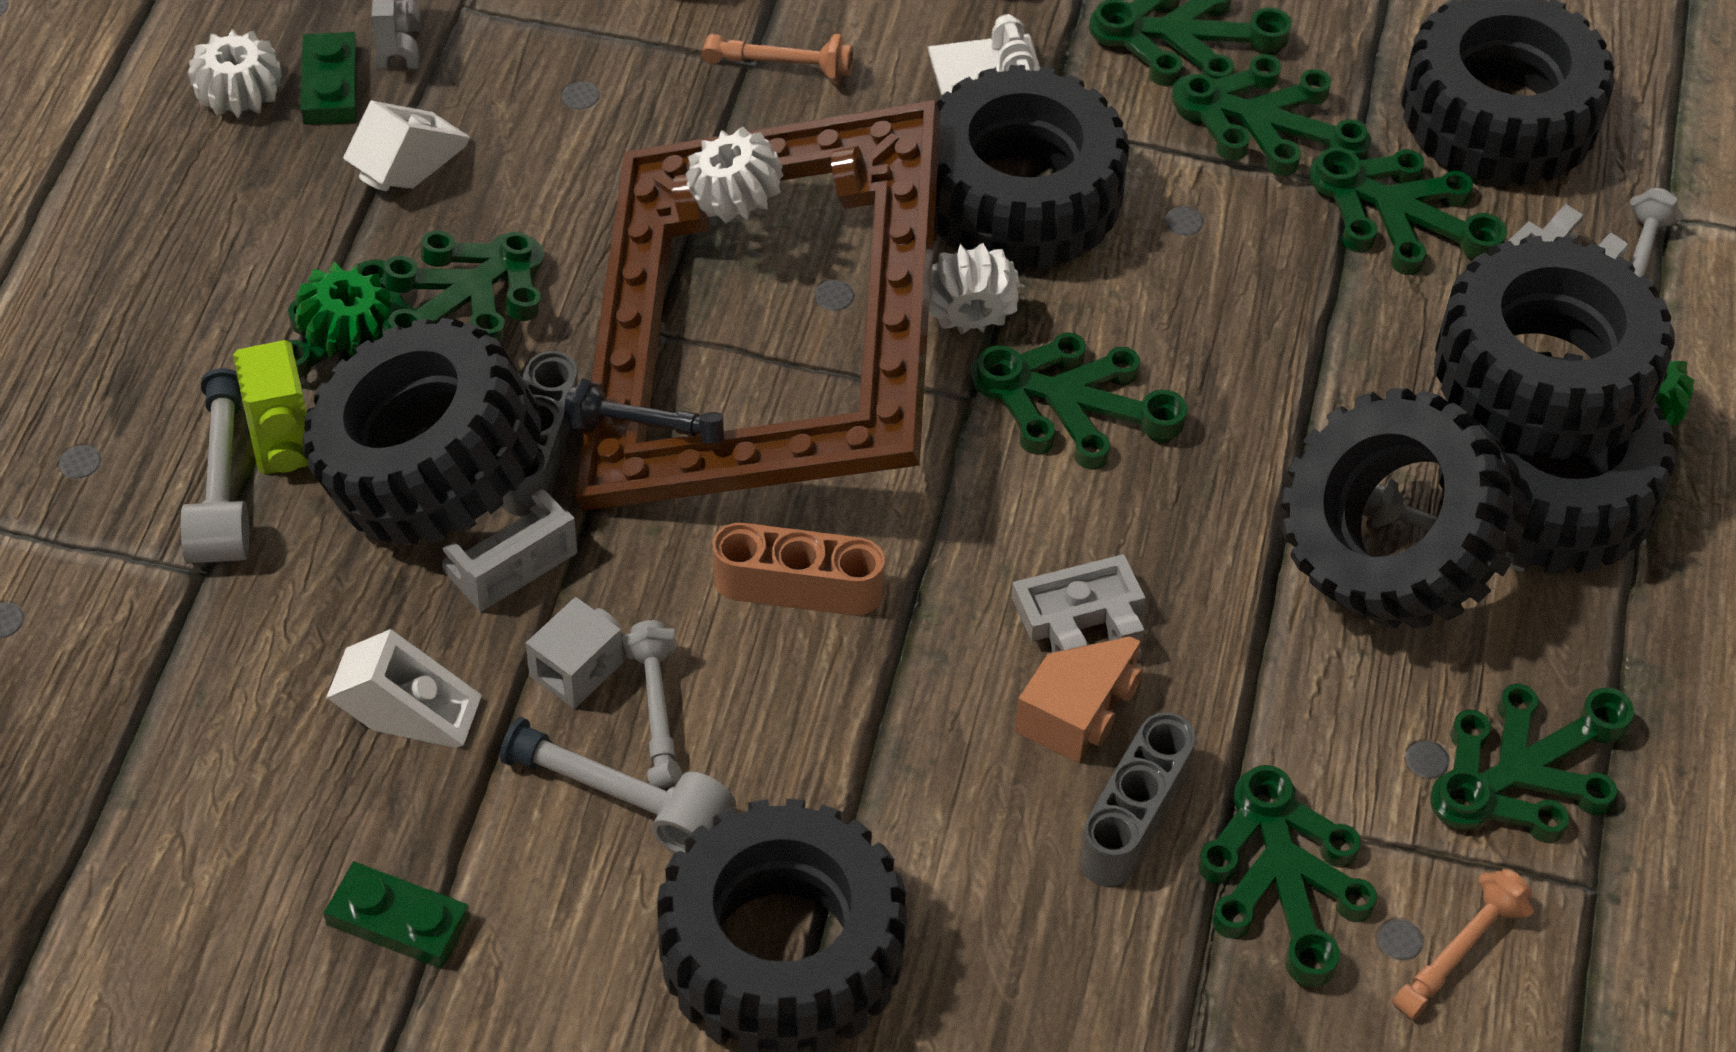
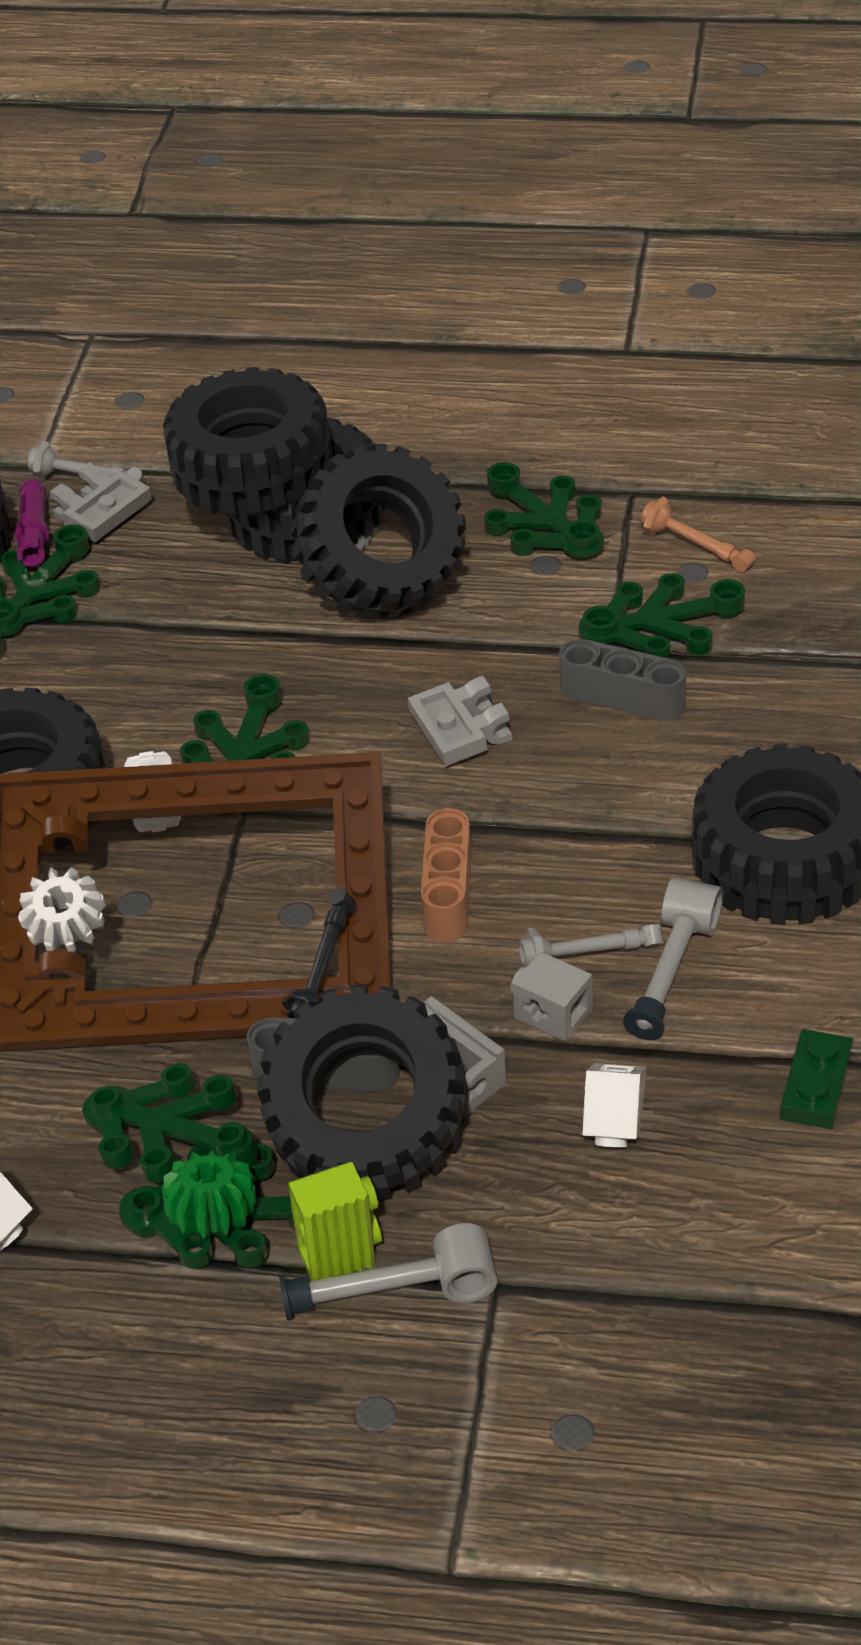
camera: 90 degrees left, 10 degrees down
nougat slope [1014,636,1143,763] -> none
none -> magenta pin [14,479,49,567]

